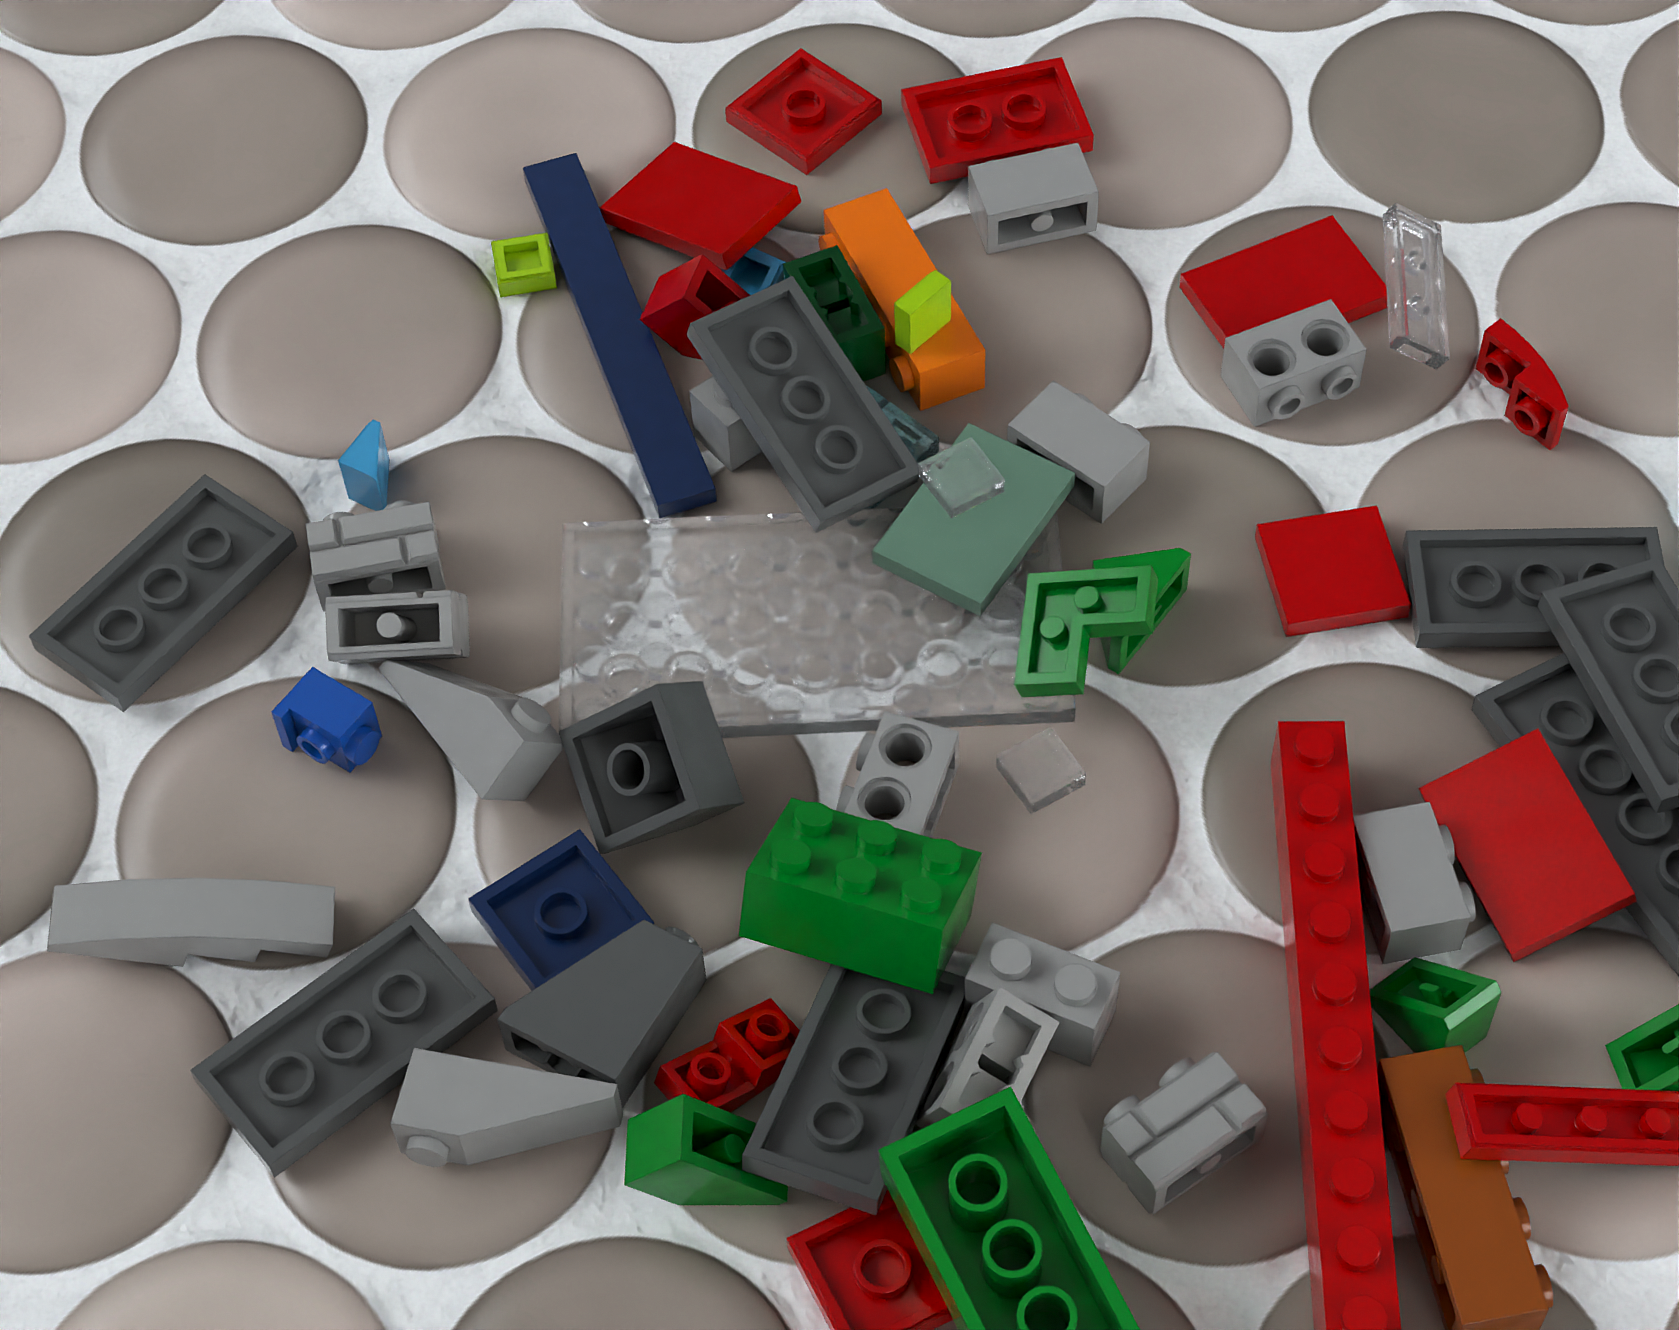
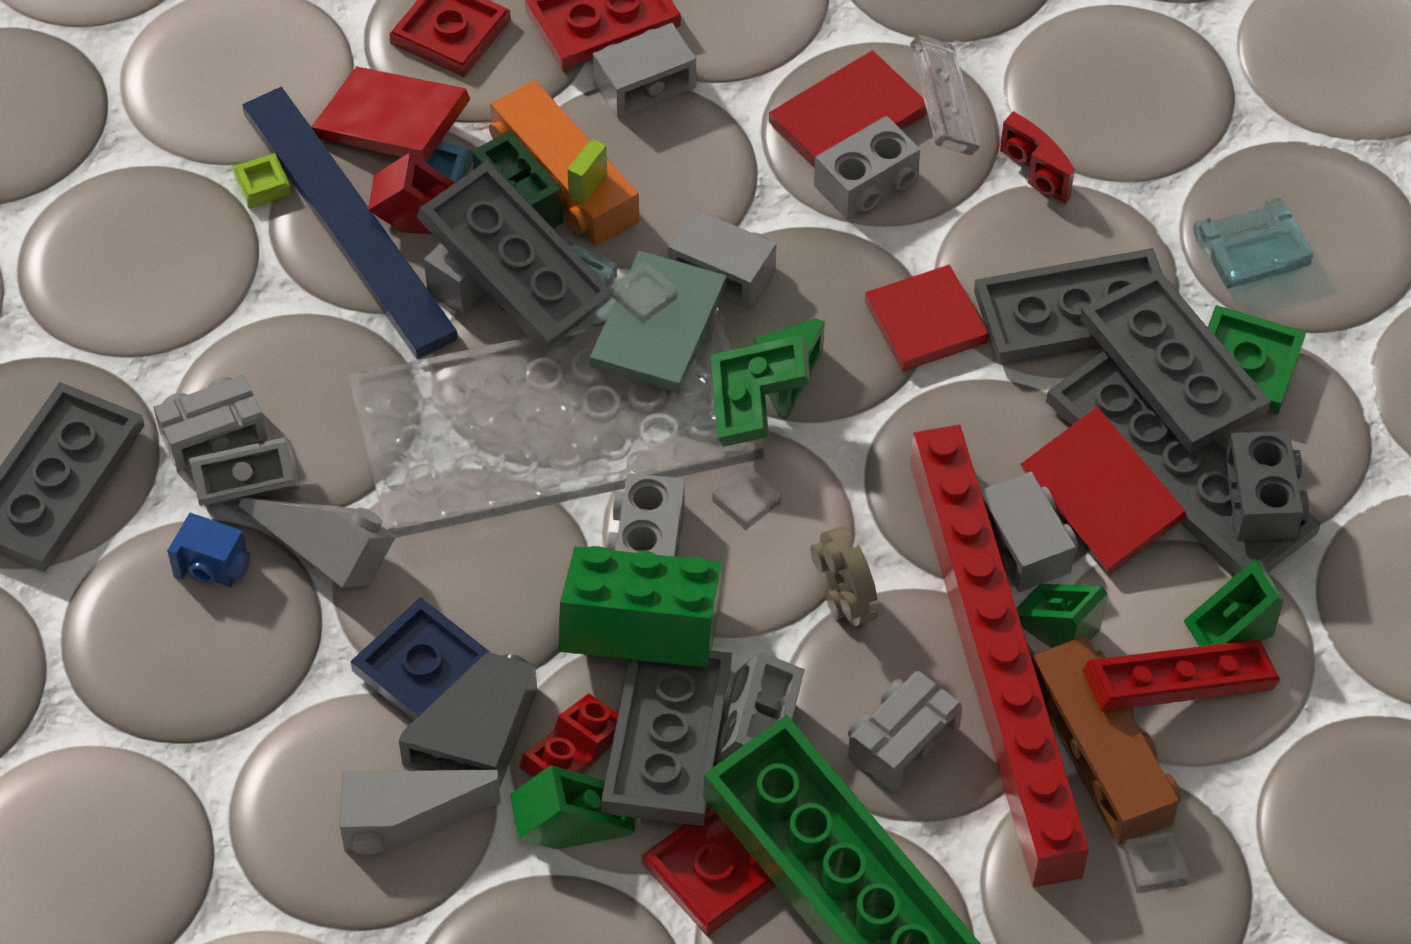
camera: 15 degrees left, 0 degrees up
light grey slope [47,878,335,967] -> none
dark grey plate [190,908,498,1178] -> none
dark azure slope [338,419,390,511] -> none
dark grey slope [558,681,745,854] -> none
light grey brick [964,922,1120,1067] -> none
none -> dark tan plate [810,526,878,626]

